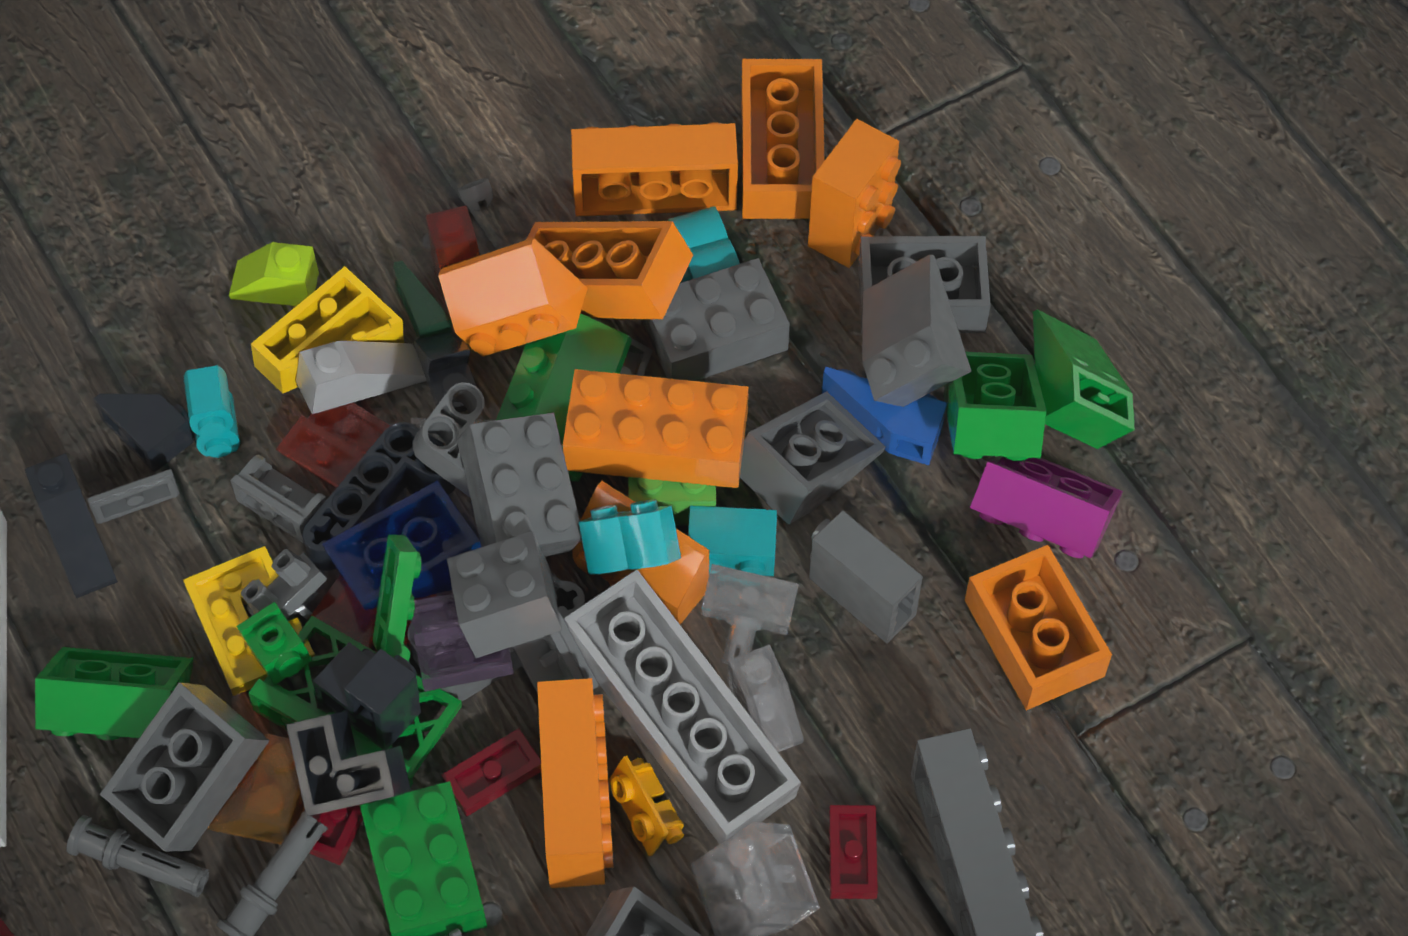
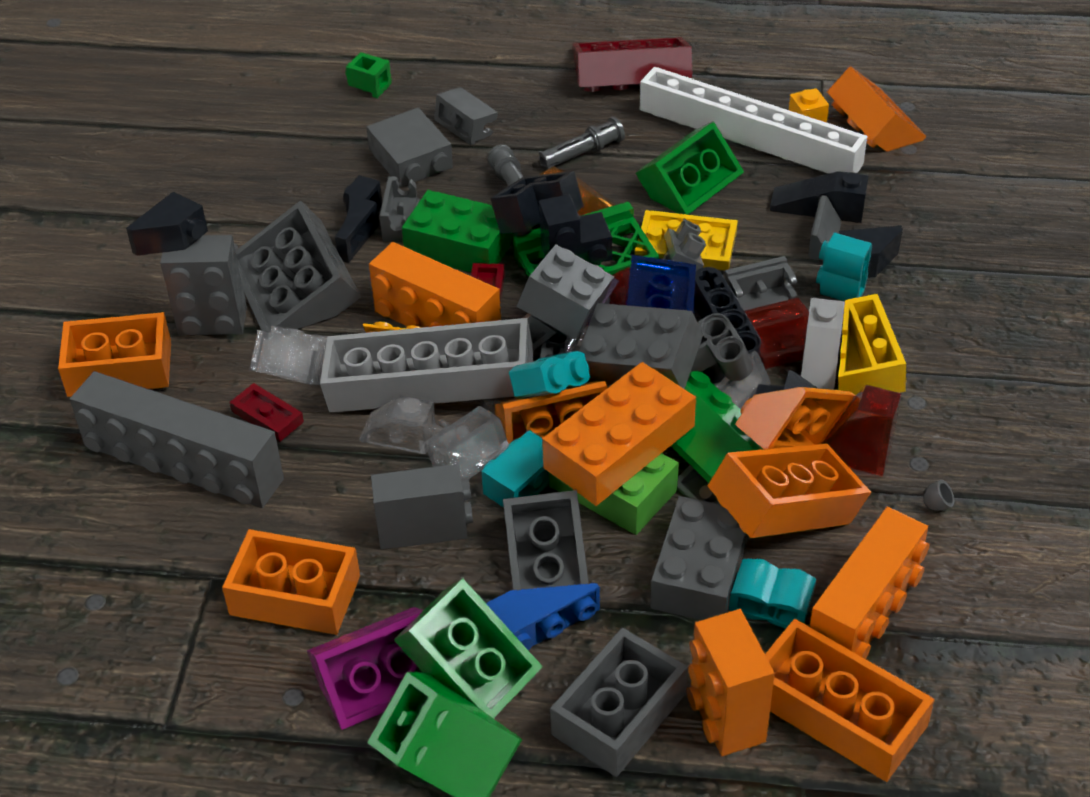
camera: 130 degrees right, 15 degrees down
dark grey brick [100,682,270,851] -> none
lime slope [229,242,319,306] -> none
green brick [236,602,313,685] -> none
green plate [373,535,421,662] -> none
dark grey slope [862,255,971,407] -> none

